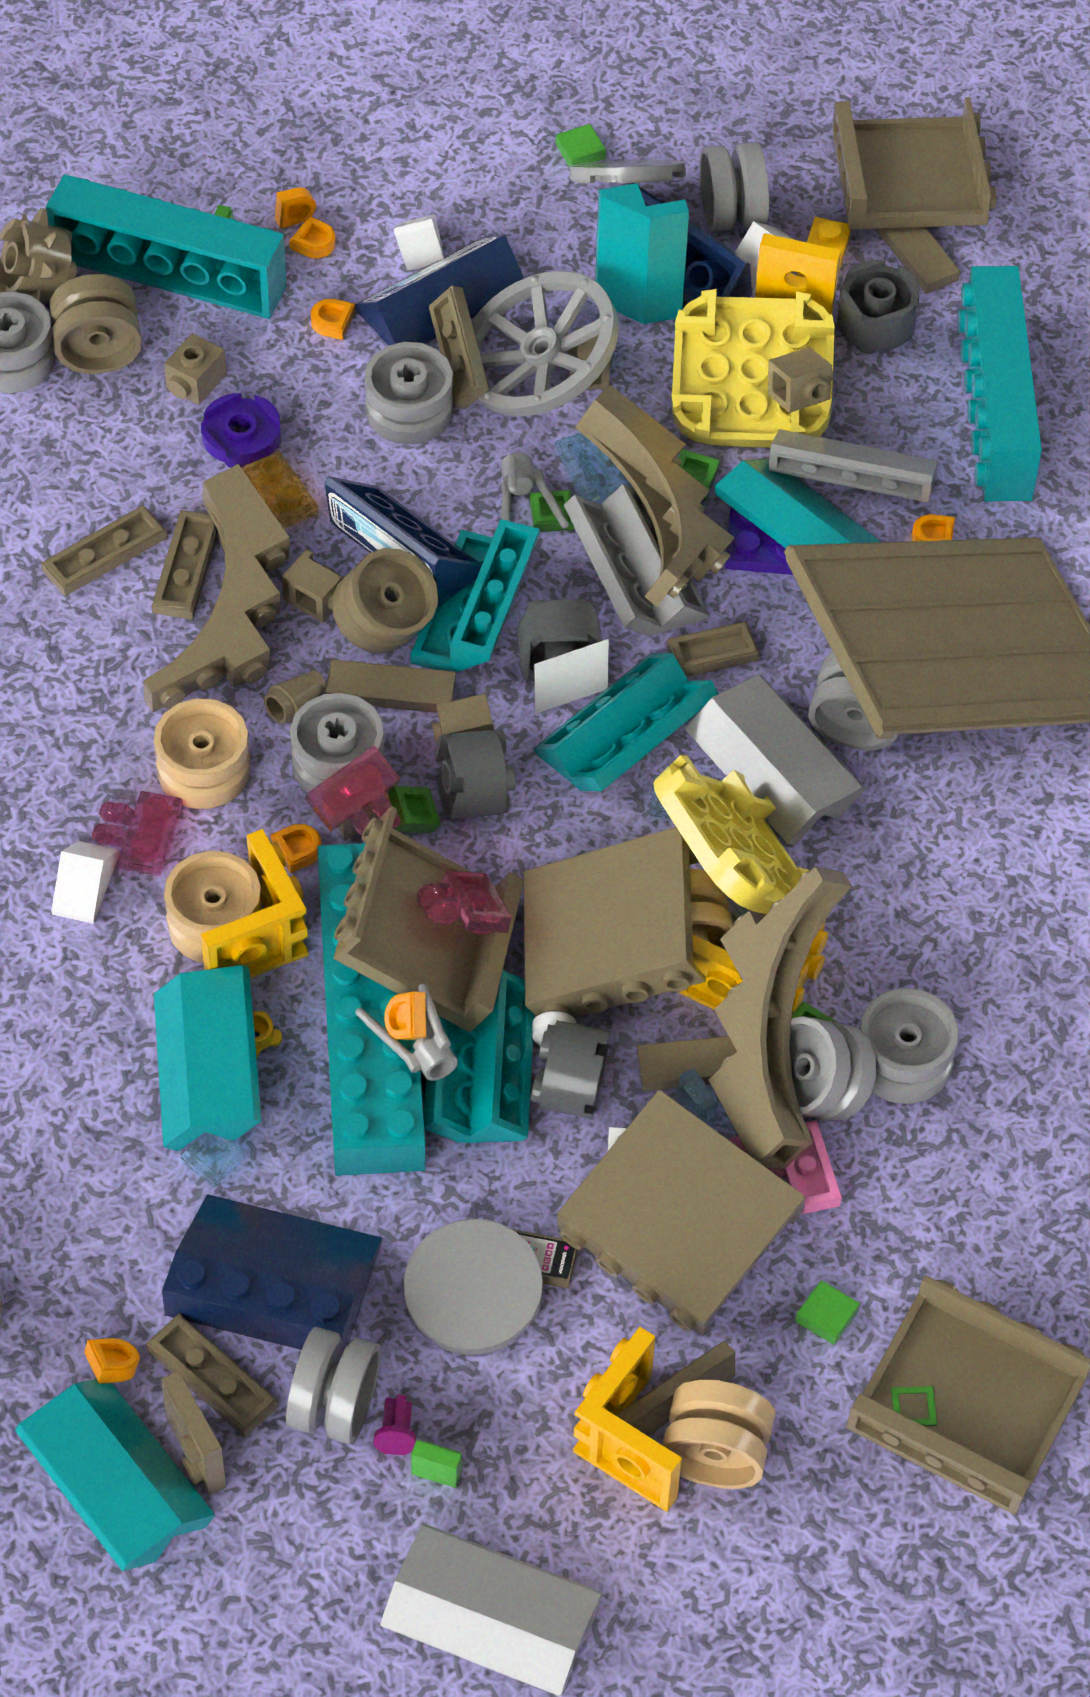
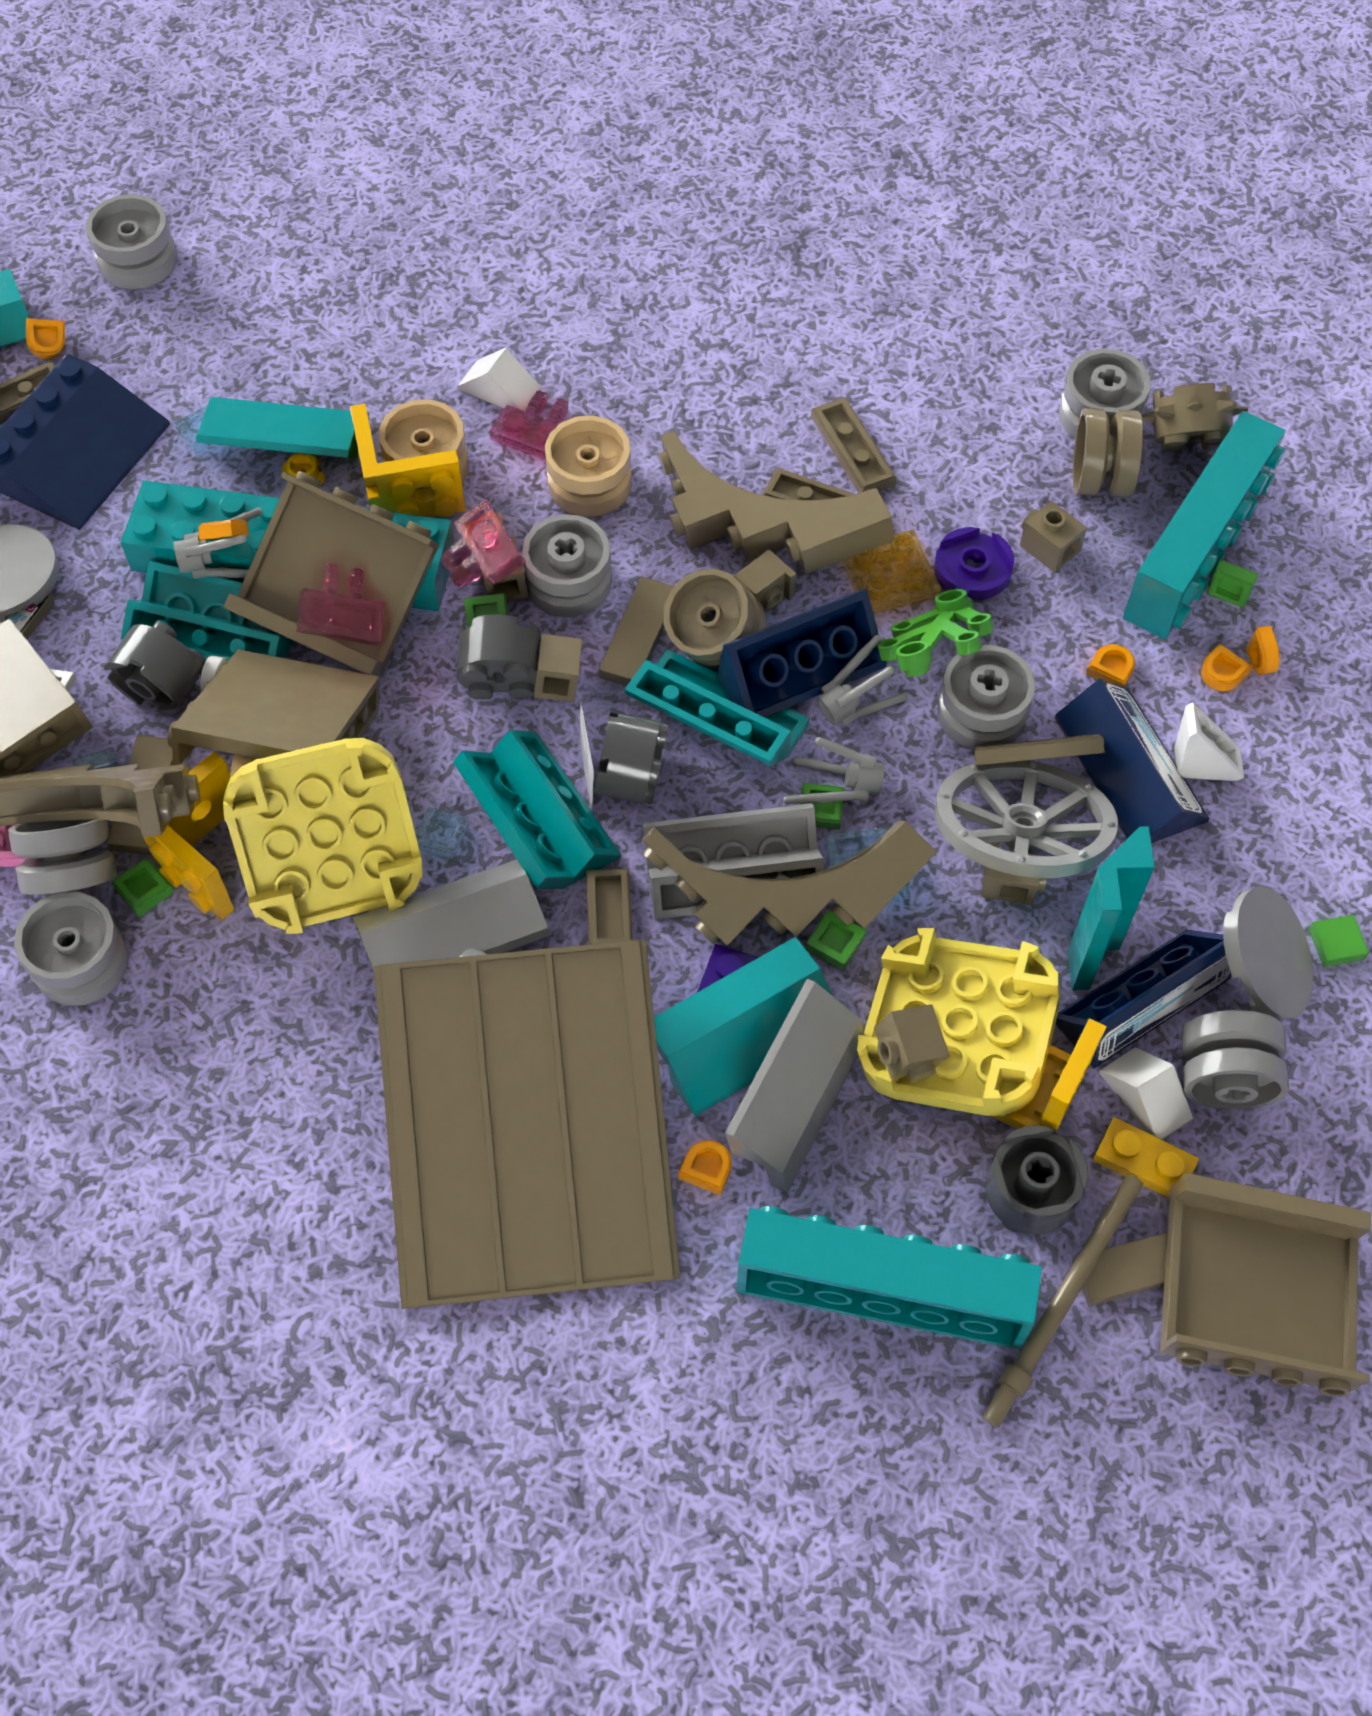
camera: 105 degrees right, 5 degrees up
dark tan cone [264,670,327,724] -> none
none -> light grey plant [817,635,908,726]
none -> bright green plant [877,589,994,677]
none -> dark tan bar [982,1174,1143,1428]

